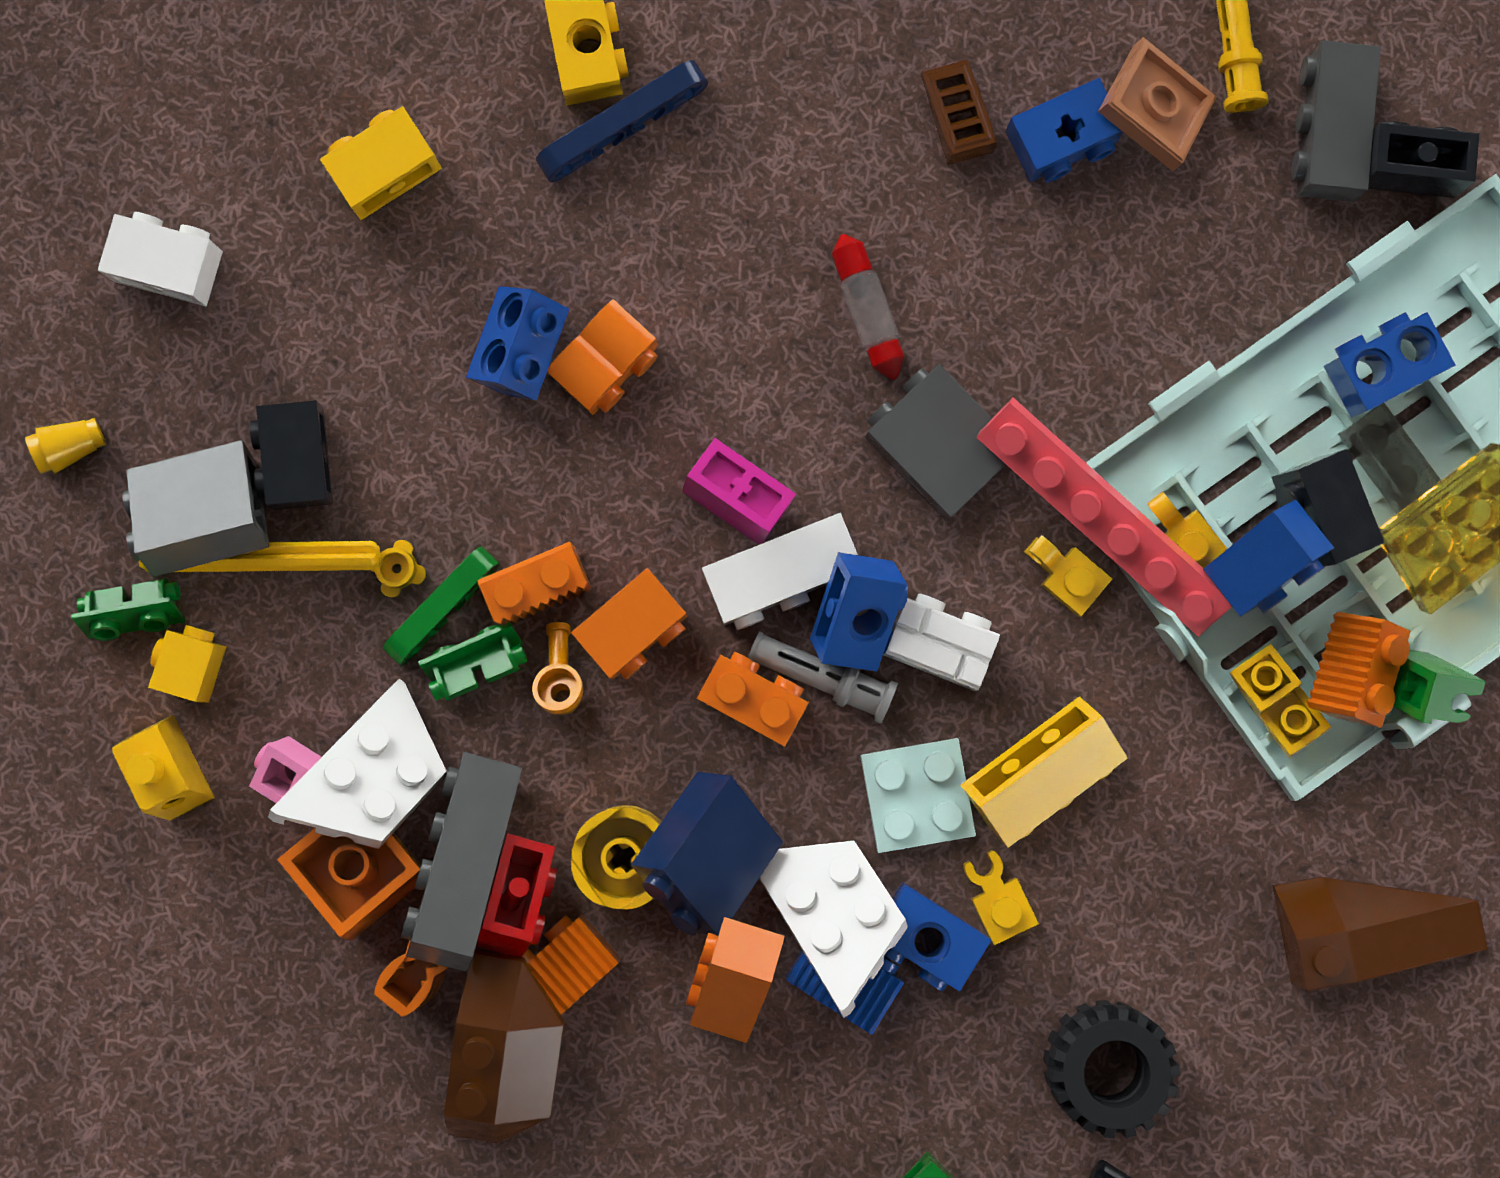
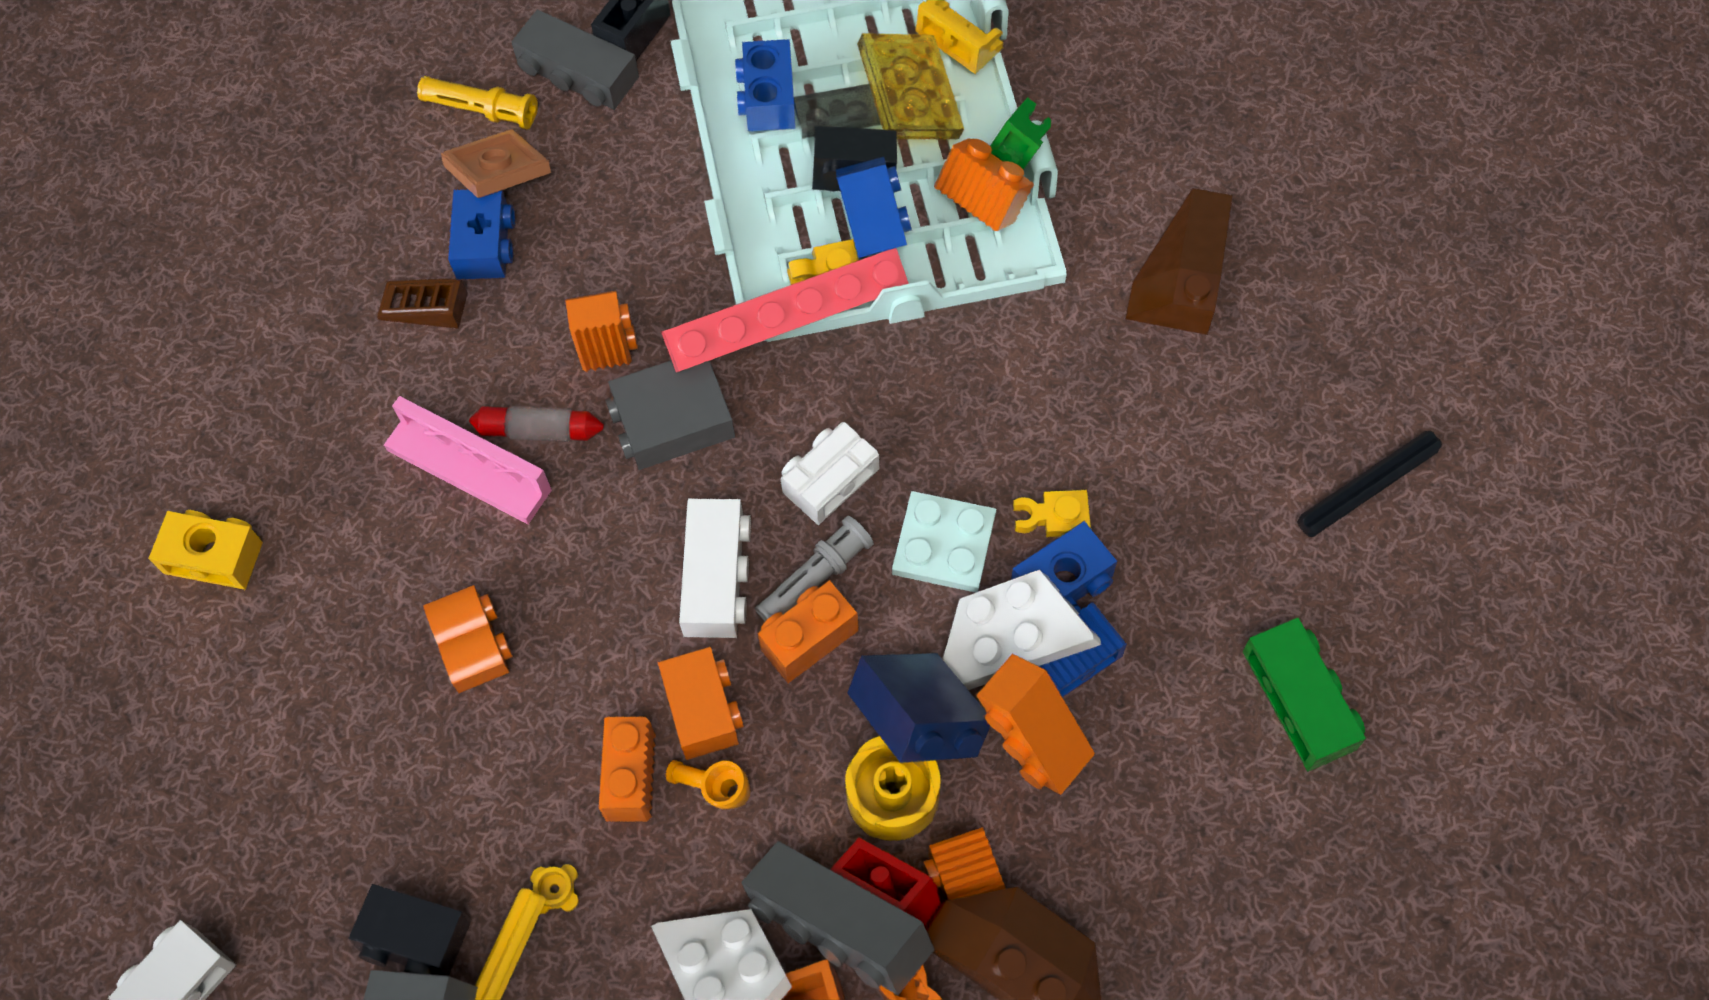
camera: 65 degrees left, 20 degrees down
yellow brick [320,106,442,220] -> none
green beam [382,546,500,667] -> none
green hinge [418,622,528,702] -> none
blue brick [466,286,569,401] -> none
dark blue beam [536,60,708,182] -> none
dark pink hinge [682,438,796,545] -> none
blue brick [810,552,908,671] -> none
yellow brick [960,696,1128,848] -> none
yellow plate [1024,535,1112,617] -> none
black tyre [1043,1000,1180,1139] -> none
yellow slope [1229,643,1331,758] -> none
none -> bright pink fence [384,396,552,525]
none -> orange brick [565,291,638,372]

